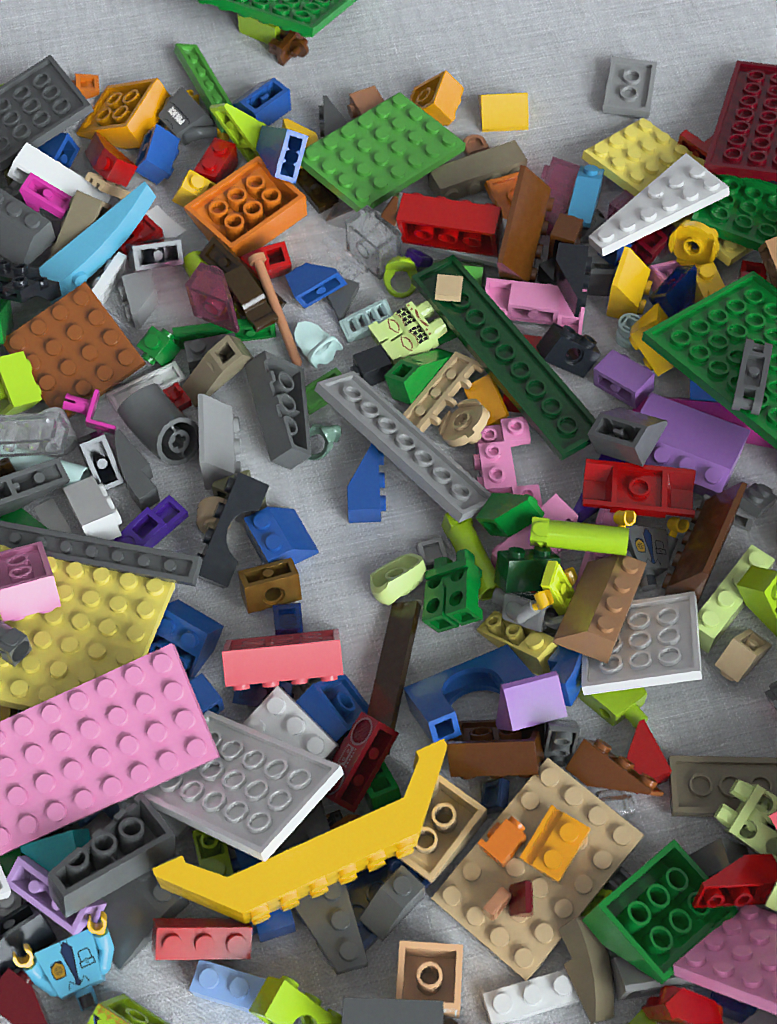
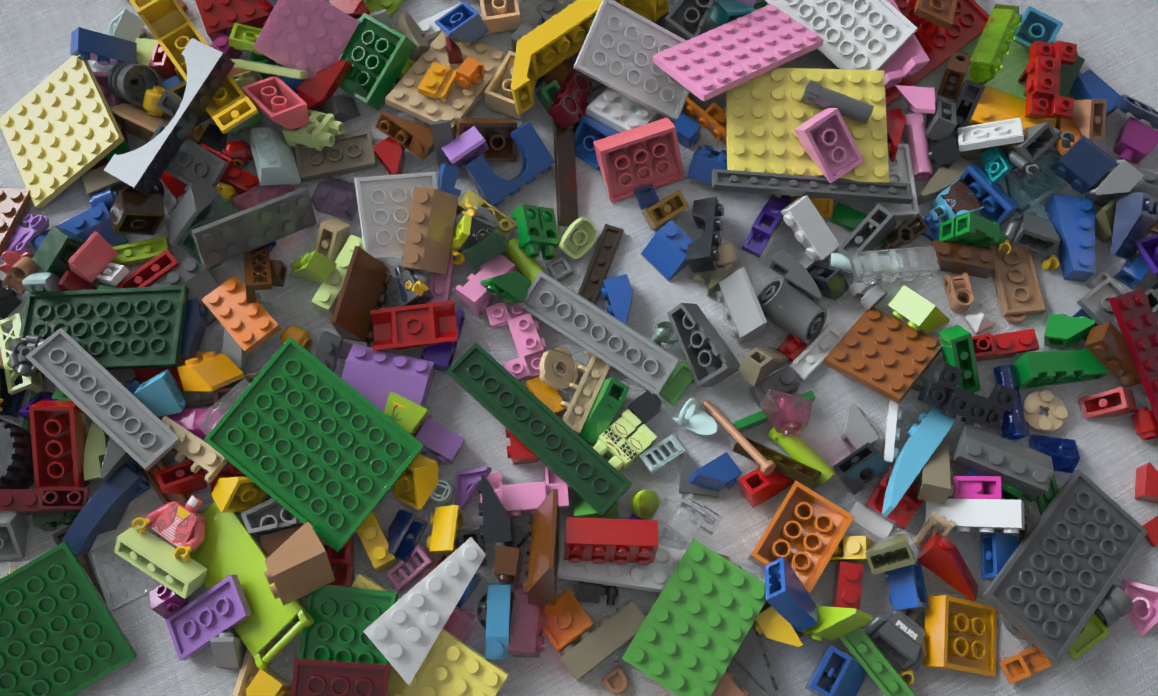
camera: 170 degrees right, 10 degrees up
dark pink bracket [62,389,117,435] -> none
green brick [136,326,181,367] -> none
dark brown piece [221,265,278,332] -> none
reddish brown slope [381,193,401,227] -> none
tan tile [435,274,463,302] -> none
dark blue tile [480,778,510,815] -> none
nougat tile [483,886,512,921] -> none
lime piece [530,517,629,556] -> none
black brick [536,322,601,378] -> none
dark grey slope [587,407,668,467] -> none
yellow plate [669,220,720,269] -> none
dark grey plate [731,338,773,416] -> none
none -> clear purple slope [311,176,358,221]
none -> lime torso [384,392,431,436]
none -> blue slope [435,1,489,42]
none -> medium lavender tile [455,467,492,511]
none -> dark brown tile [578,224,624,305]
none -> olive torso [865,534,916,575]

